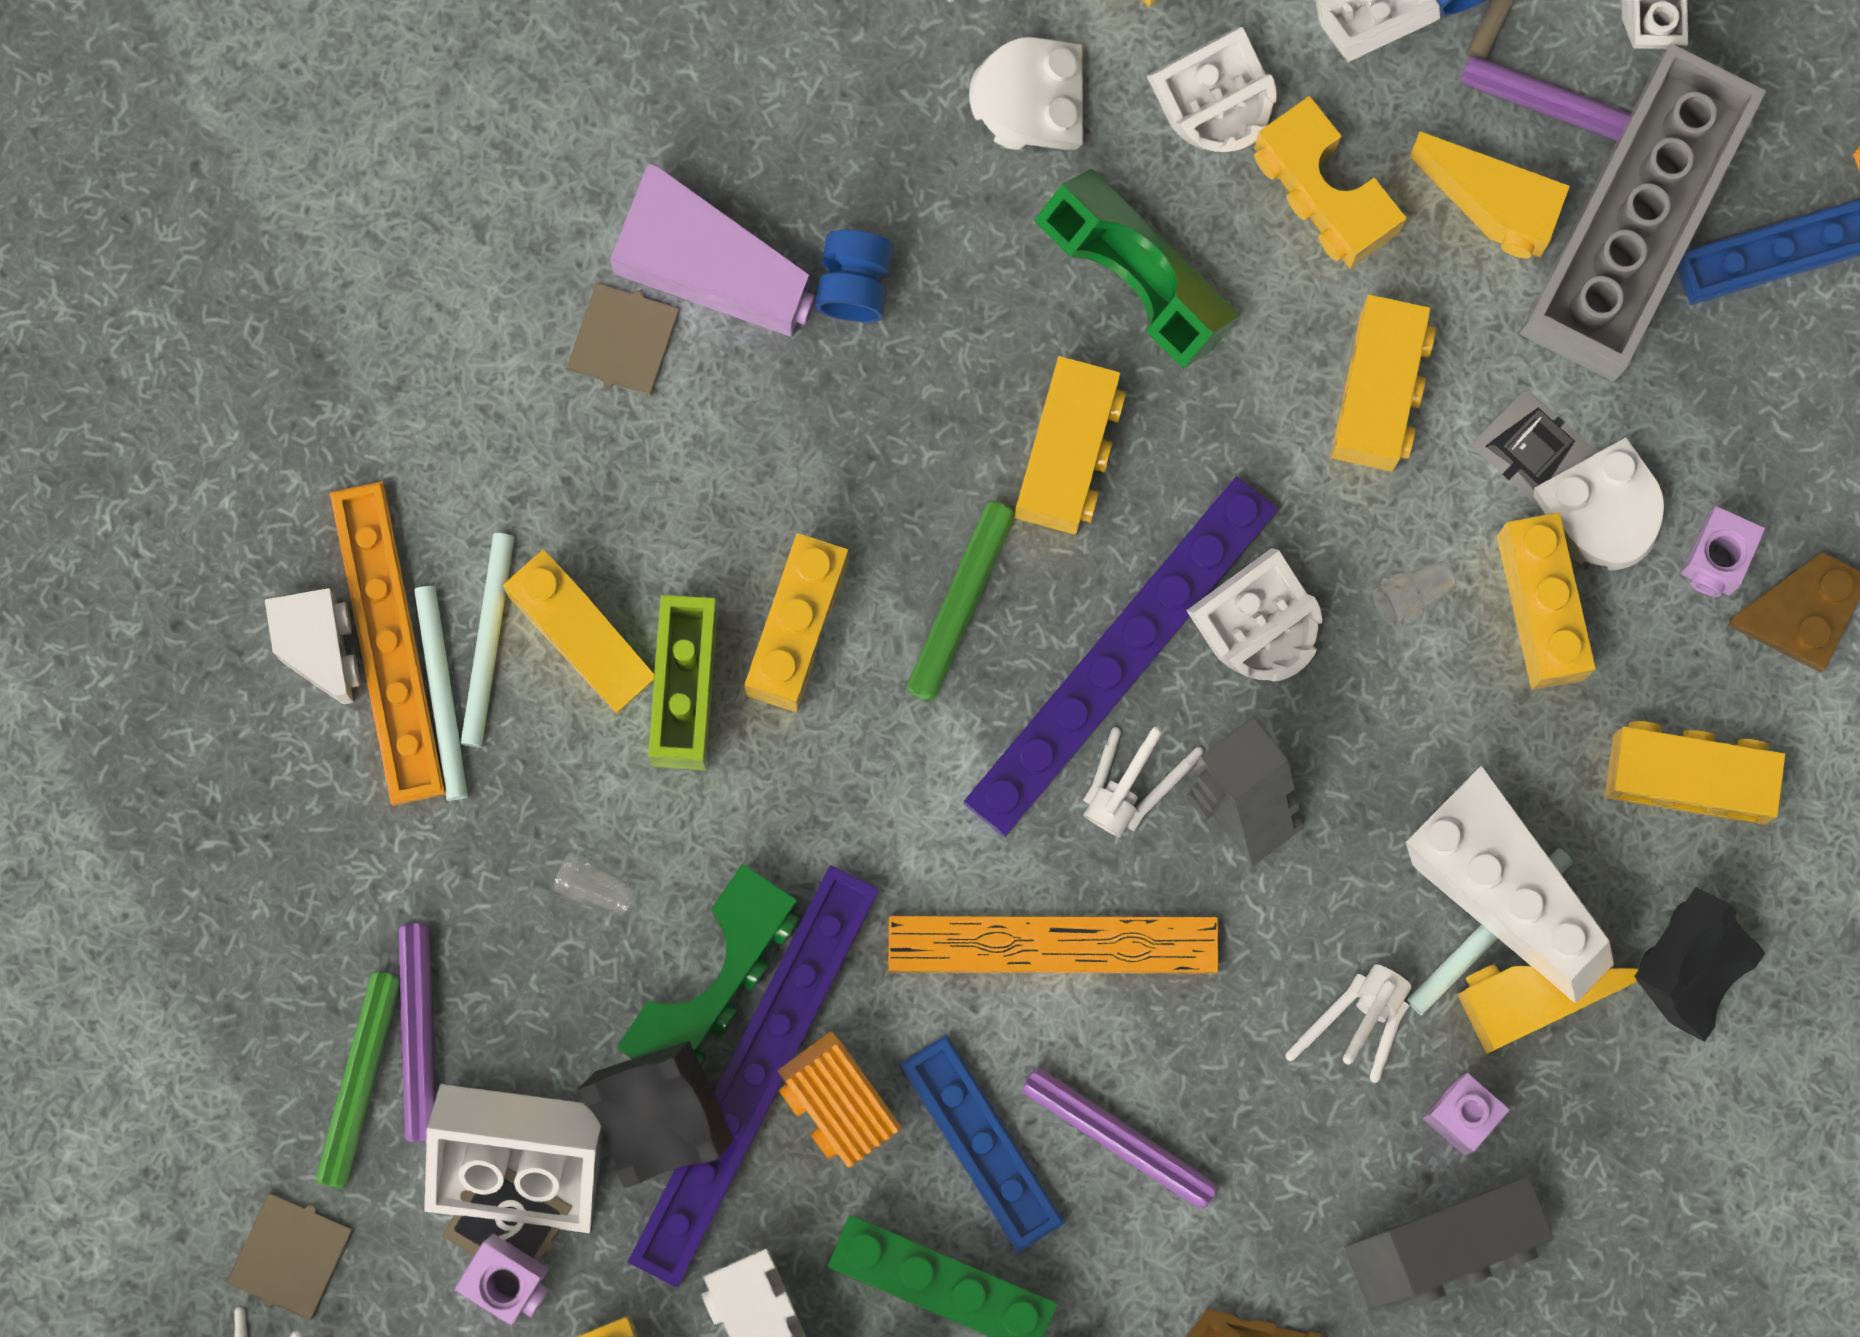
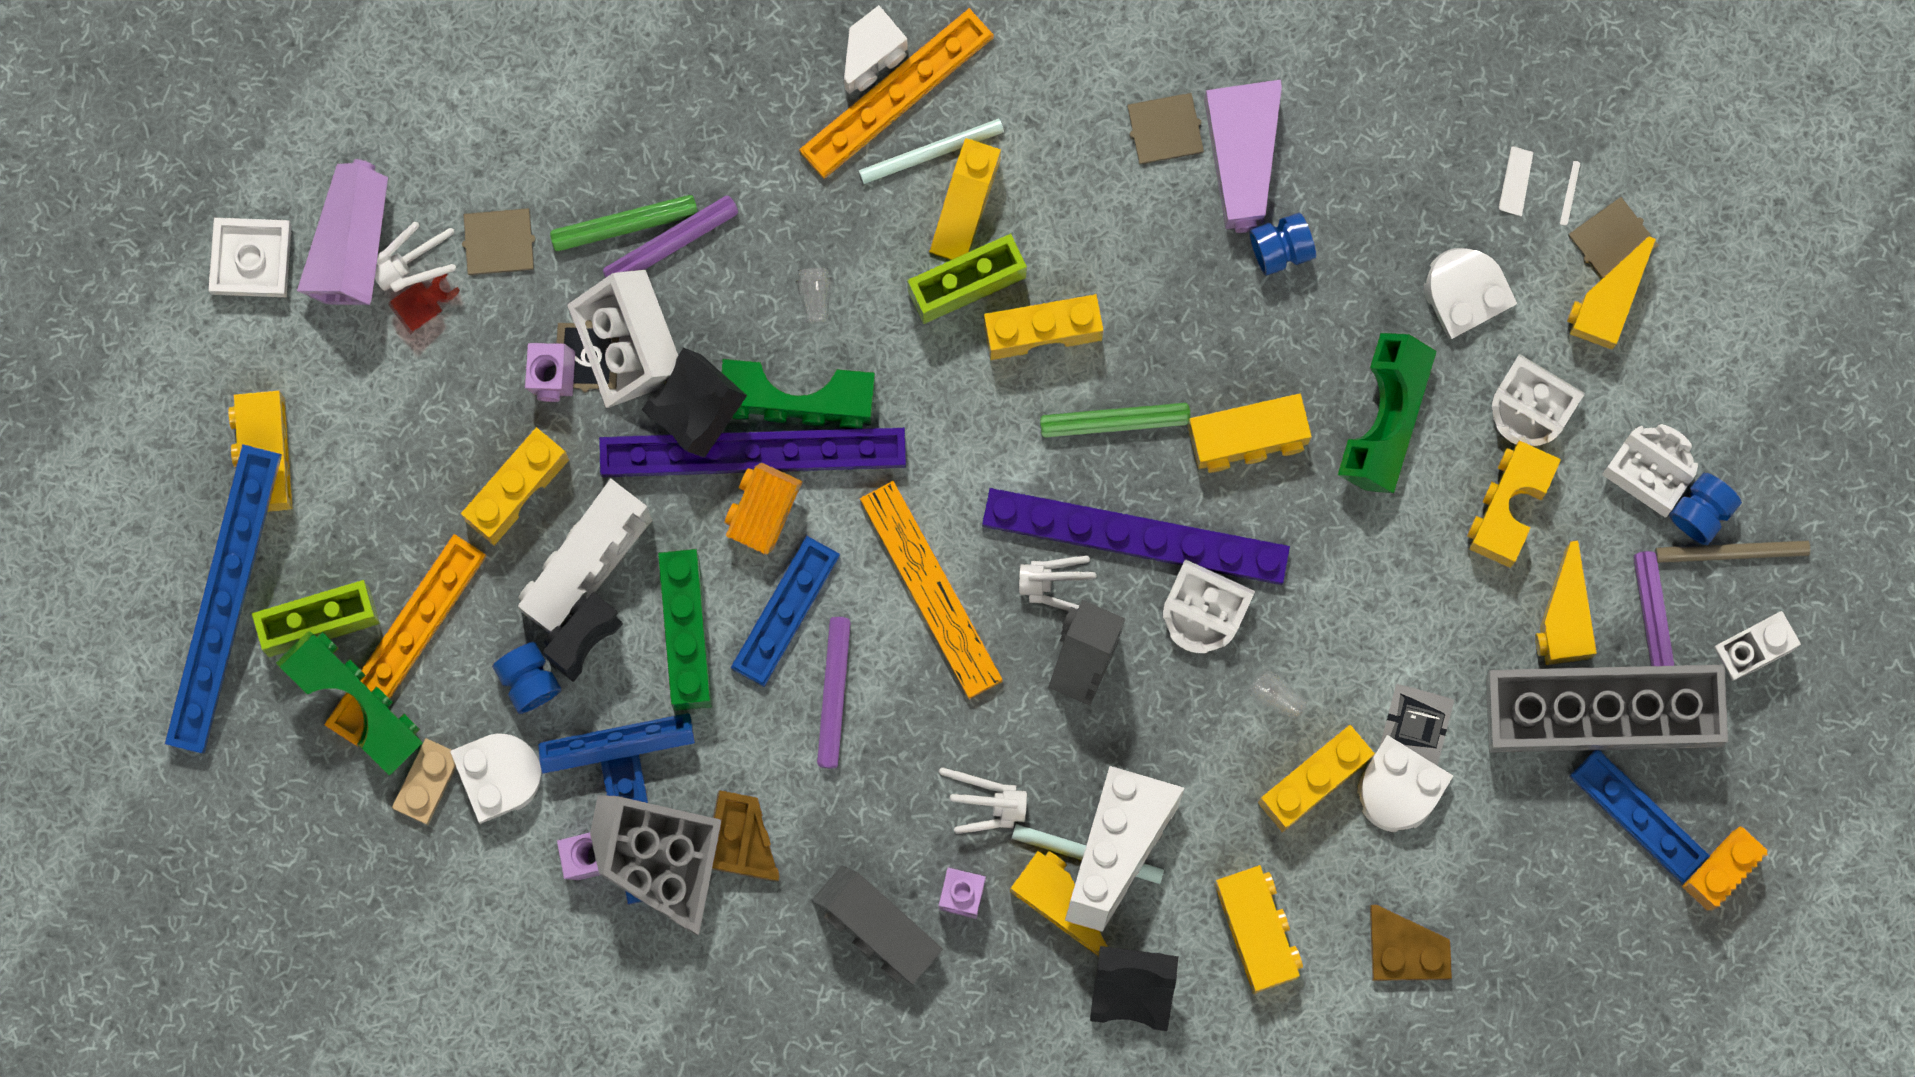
camera: 65 degrees right, 0 degrees up
light aqua bar [414,586,468,801] -> none
yellow brick [1330,294,1436,472] -> none
lavender brick [1680,506,1765,597] -> none

